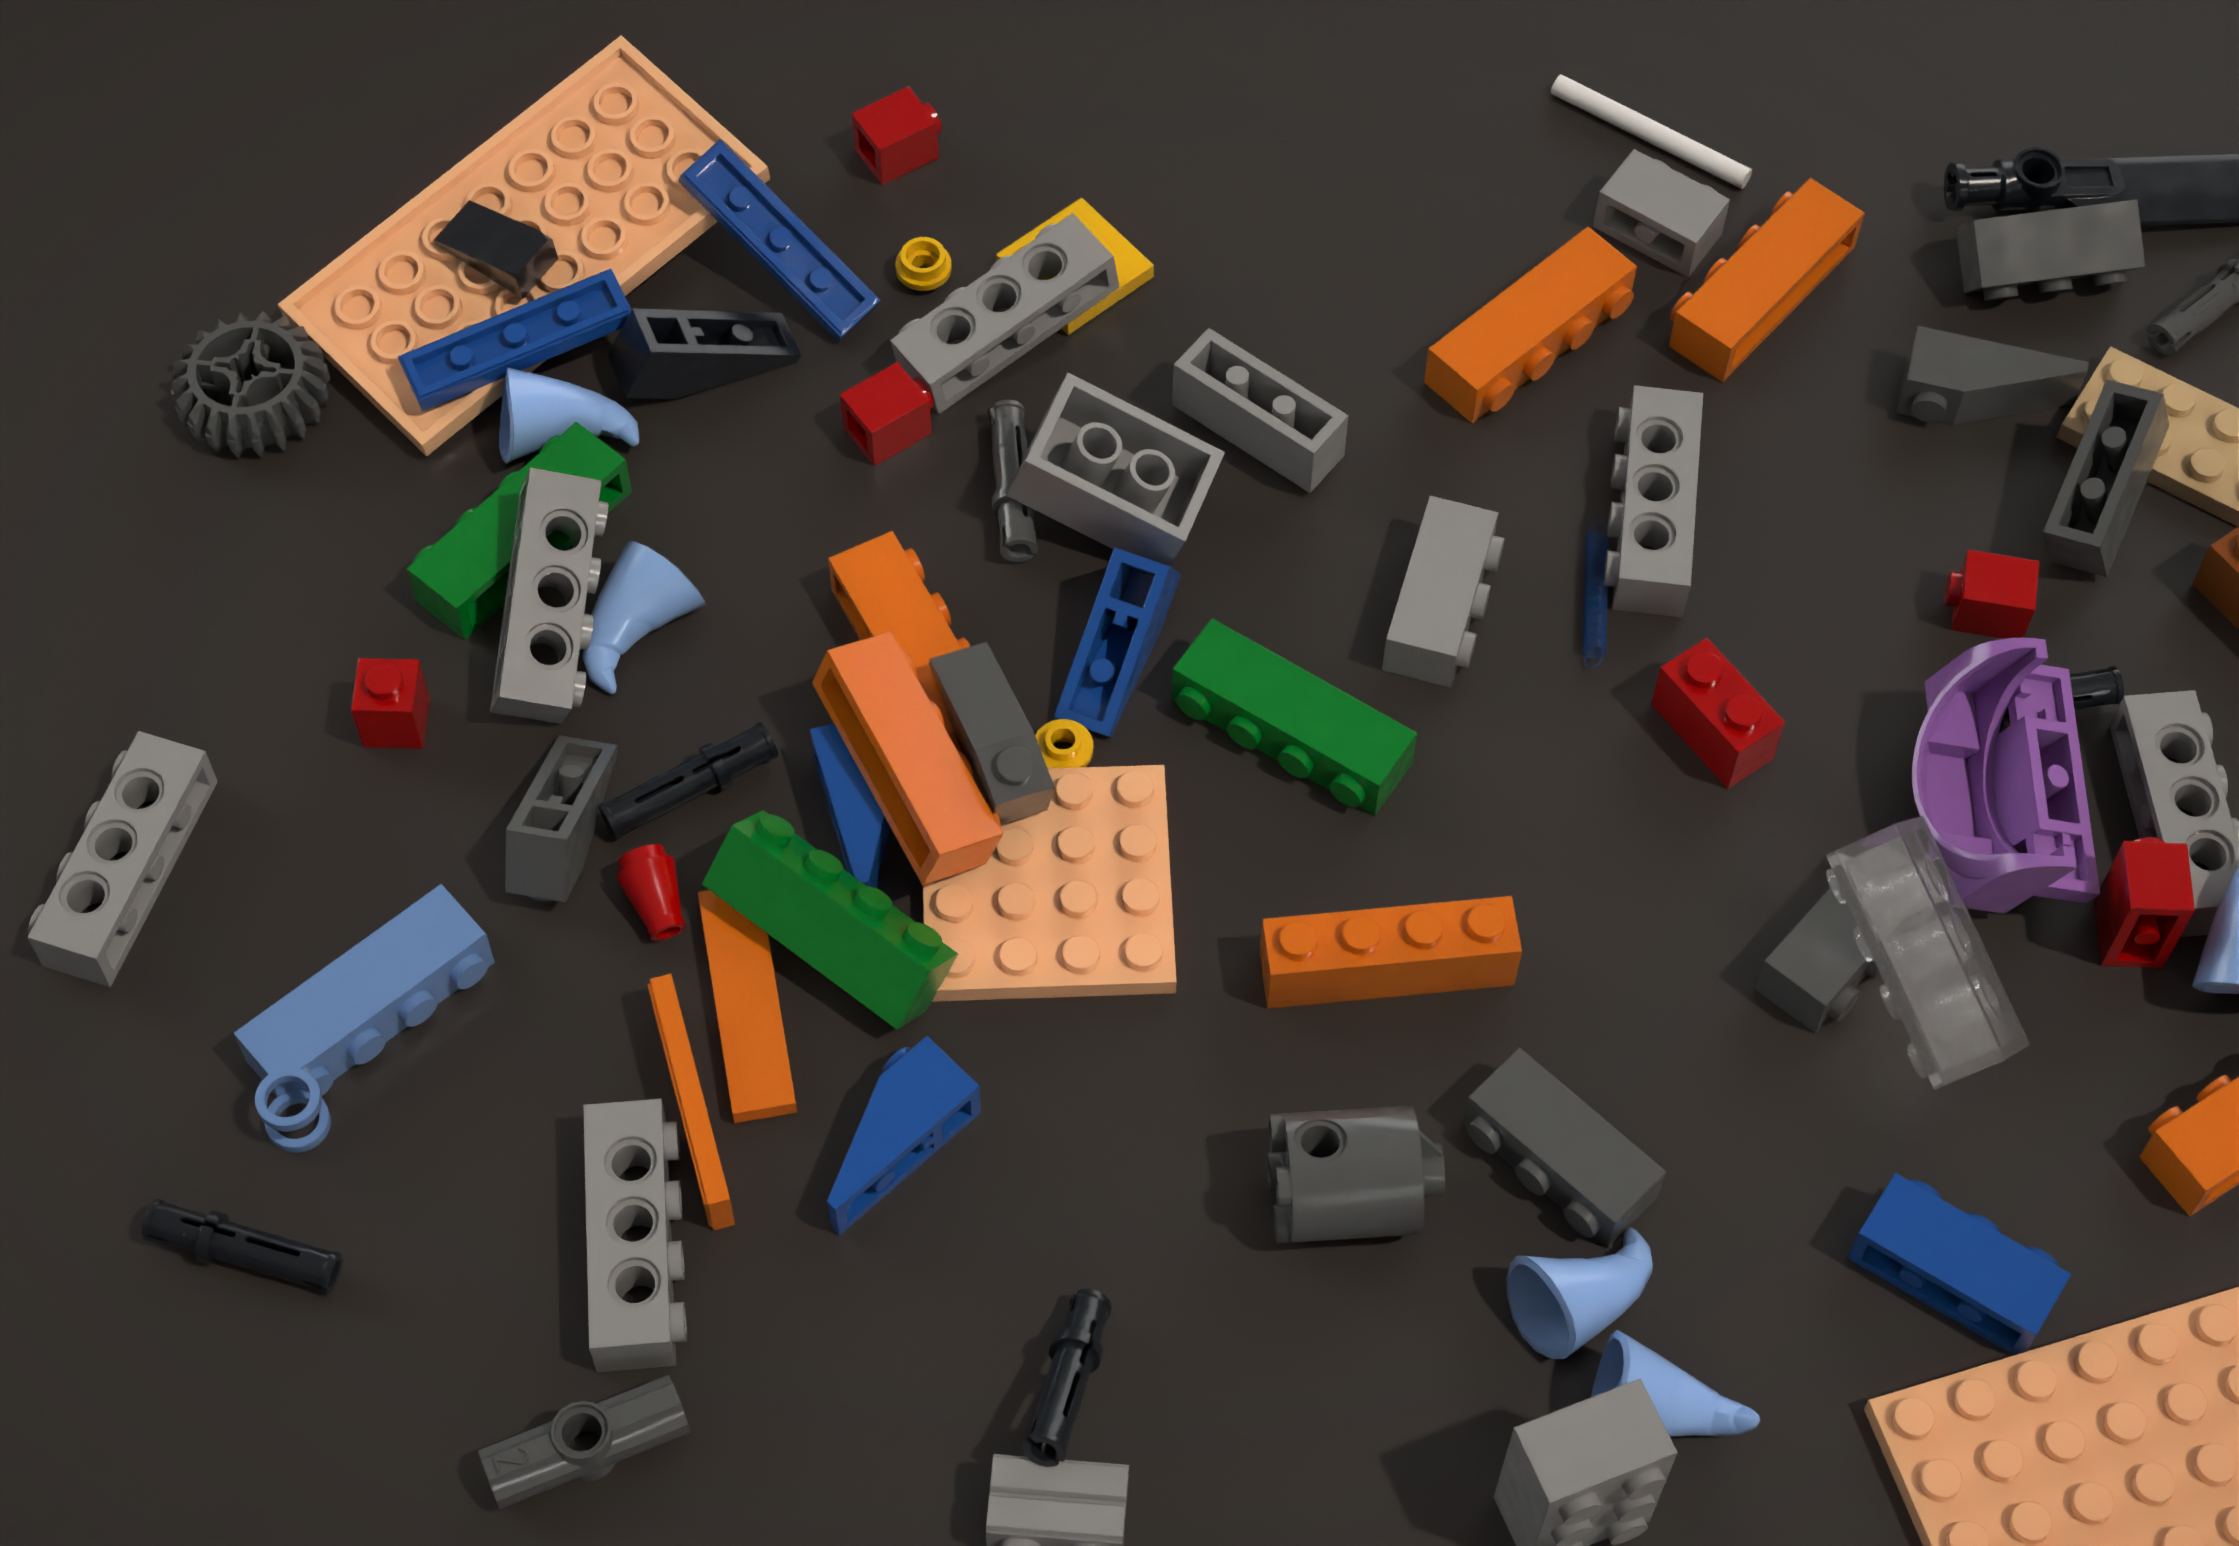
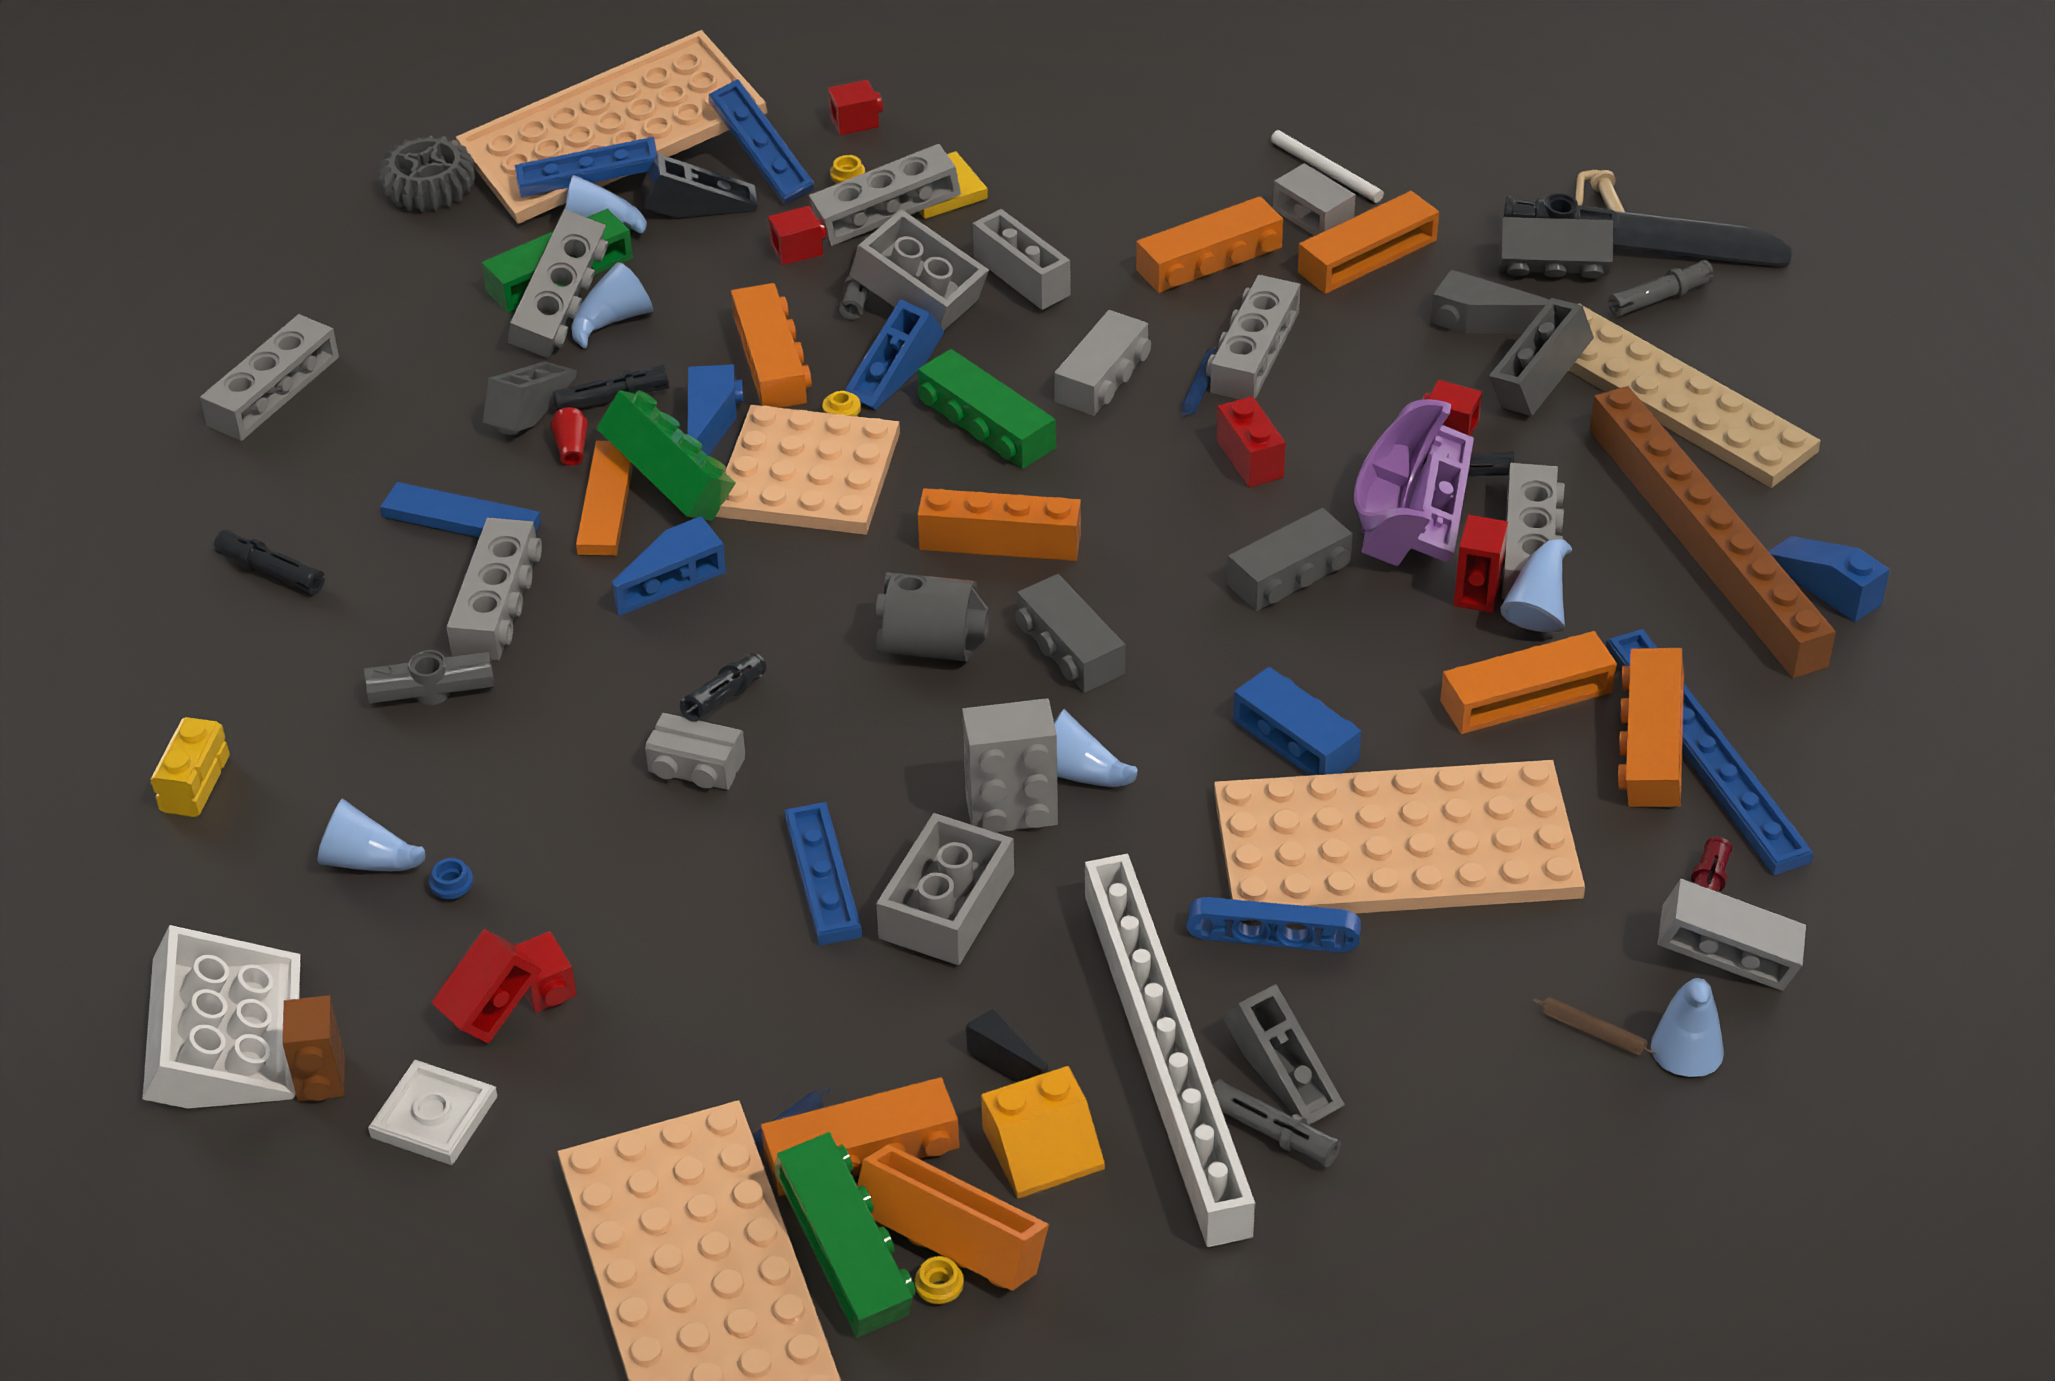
camera: 15 degrees right, 15 degrees down
medium blue hinge [233,884,495,1153] -> none
red brick [351,658,430,749] -> none
black slope [434,200,559,299] -> none
orange tile [648,974,735,1231] -> none
orange brick [812,631,1004,886] -> none
dark grey slope [929,642,1054,825] -> none
light blue hat [1506,1227,1653,1359] -> none
clear slope [1826,816,2030,1090] -> none
none -> blue tile [380,482,542,538]
none -> tan piece [1575,170,1625,212]

